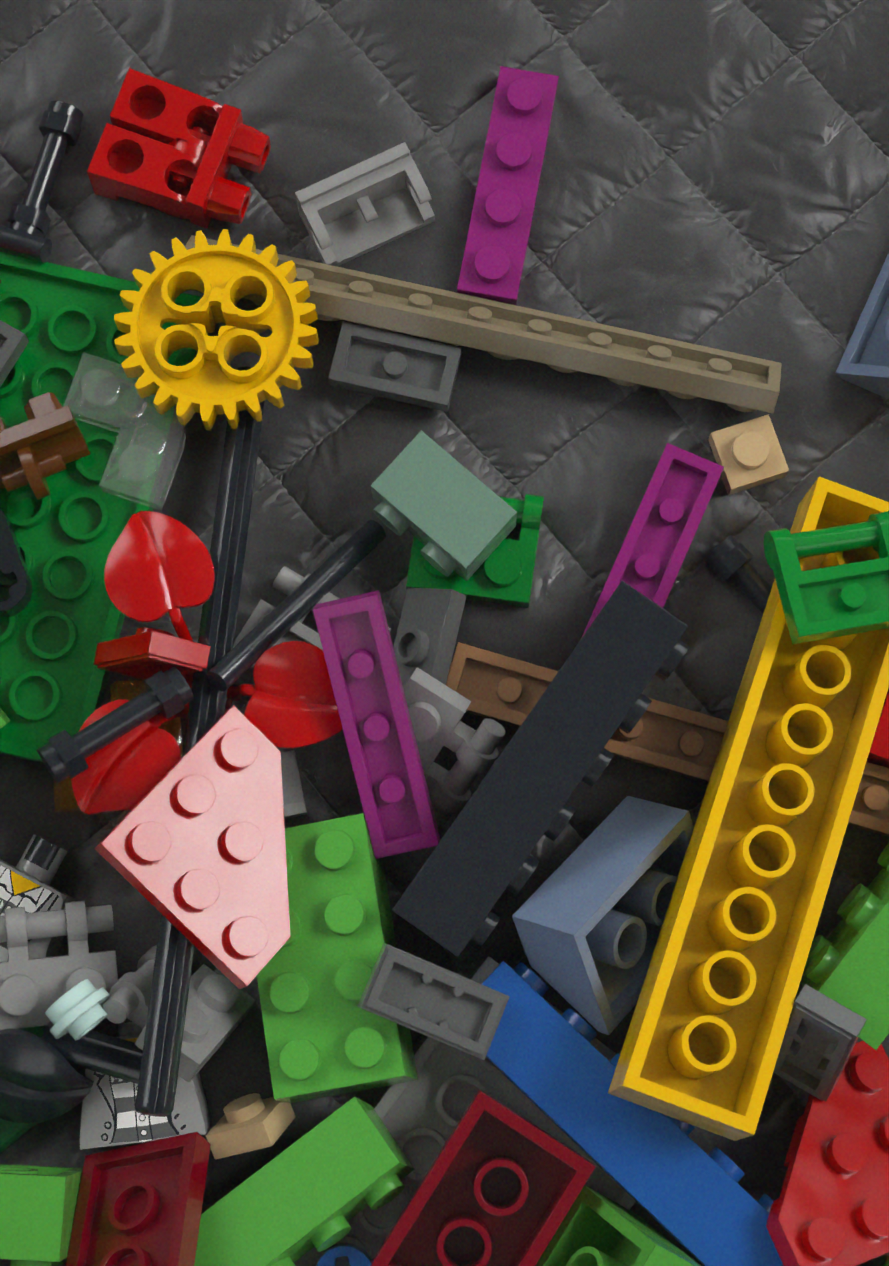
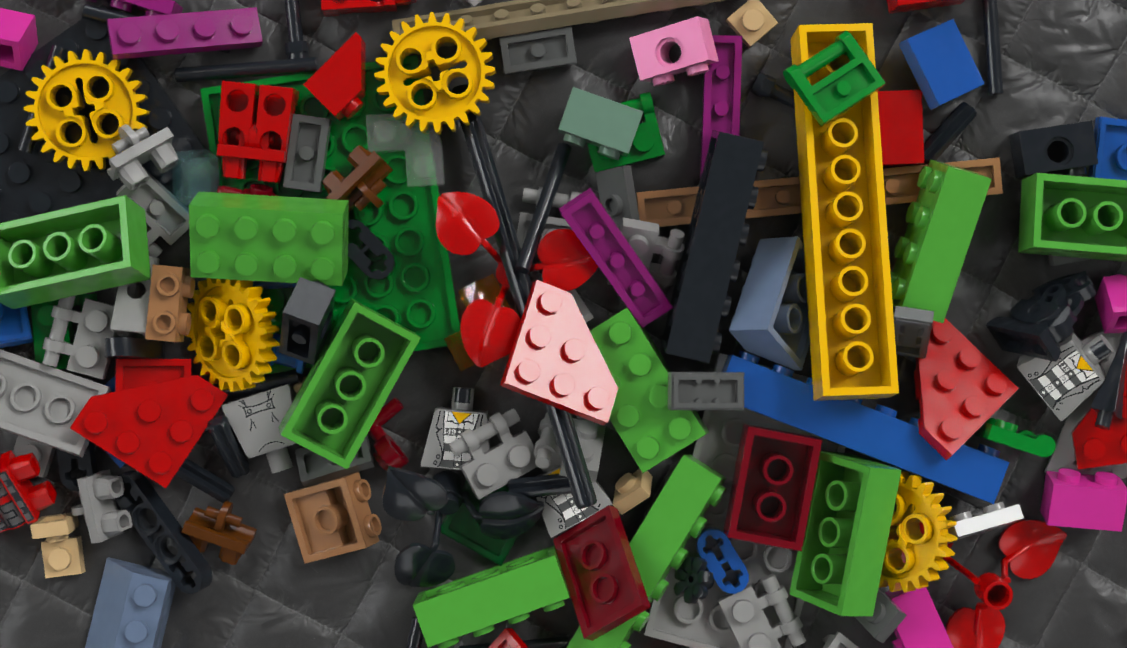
camera: 25 degrees left, 10 degrees up
black bar [37,666,194,783] -> none
light aqua plate [45,979,110,1041] -> none
red plate [93,627,211,680] -> none
none -> red slope [303,32,366,121]
none -> bright pink brick [629,16,719,87]

